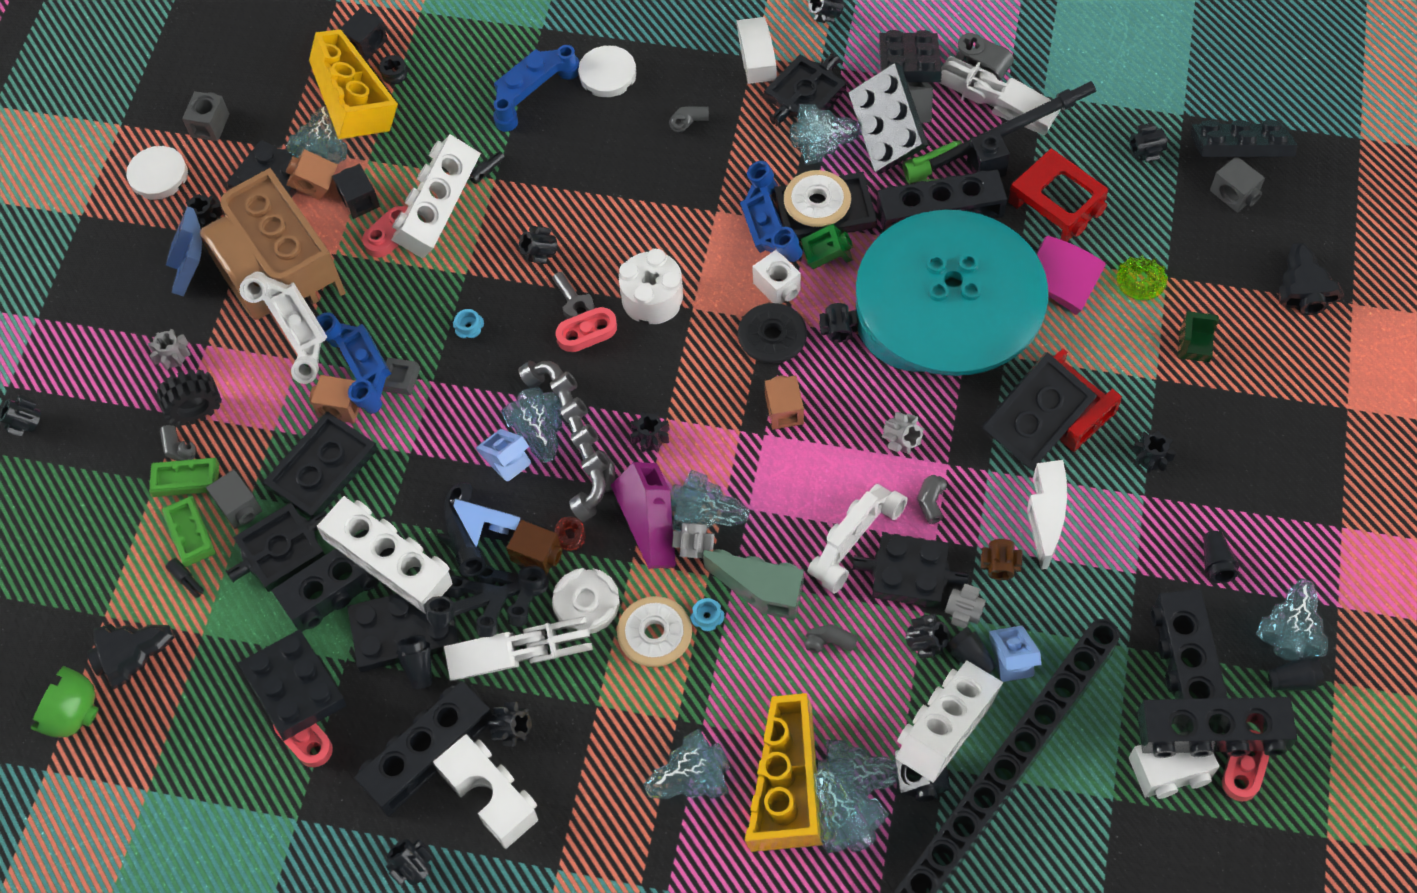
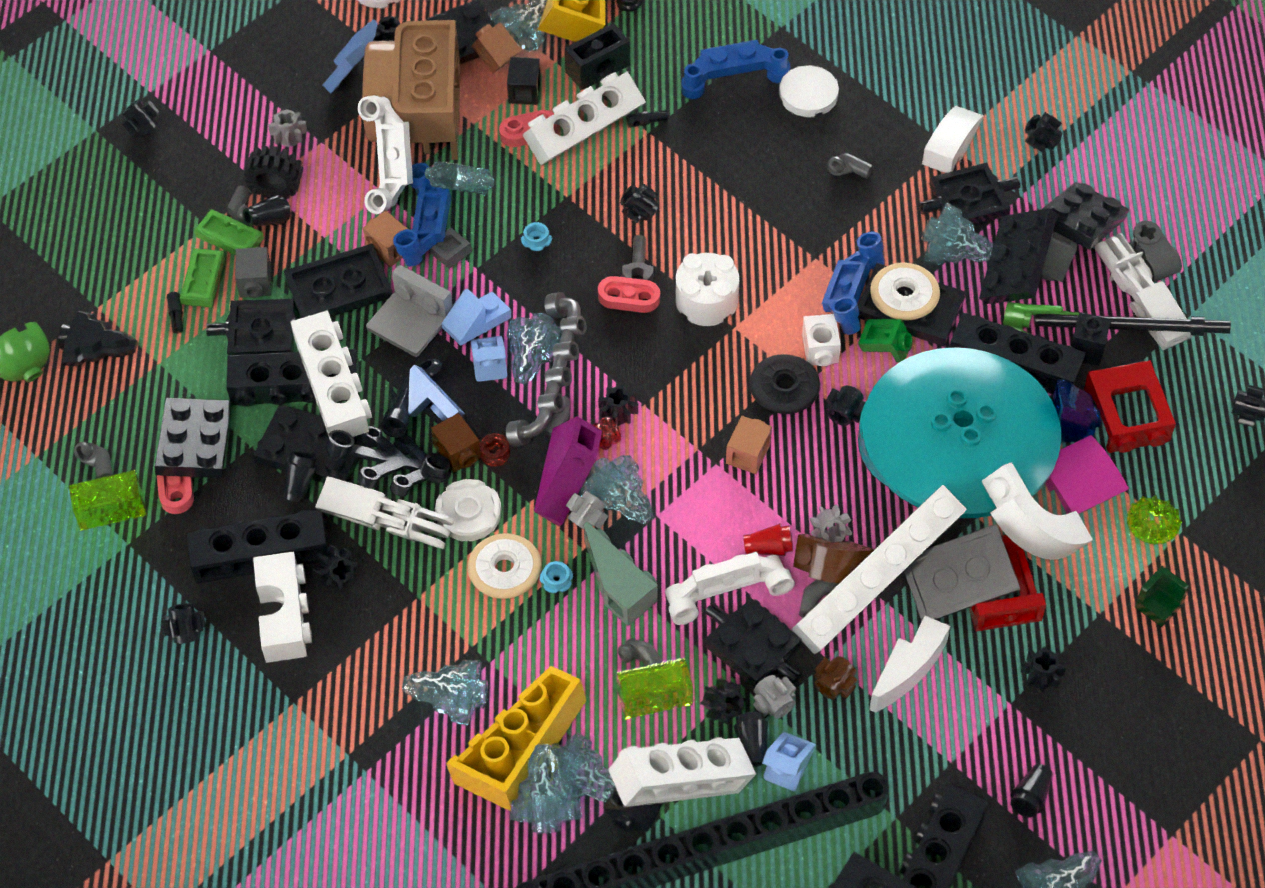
camera: 30 degrees right, 5 degrees down
none -> clear neon green brick [69,470,147,531]
none -> dark grey arm [74,442,113,482]
none -> black cone [242,195,291,227]
none -> light grey bracket [366,264,453,357]
none -> clear light blue rock [425,161,494,195]
none -> light blue slope [442,289,511,346]
none -> black brick [564,23,630,90]
none -> clear red bush [593,417,621,450]
none -> clear neon green brick [616,658,693,719]
none -> red cone [743,523,793,556]
none -> white arch [791,485,967,654]
none -> reddish brown brick [793,534,874,583]
none -> white arch [982,463,1093,560]
none -> clear blue slope [1052,379,1101,443]

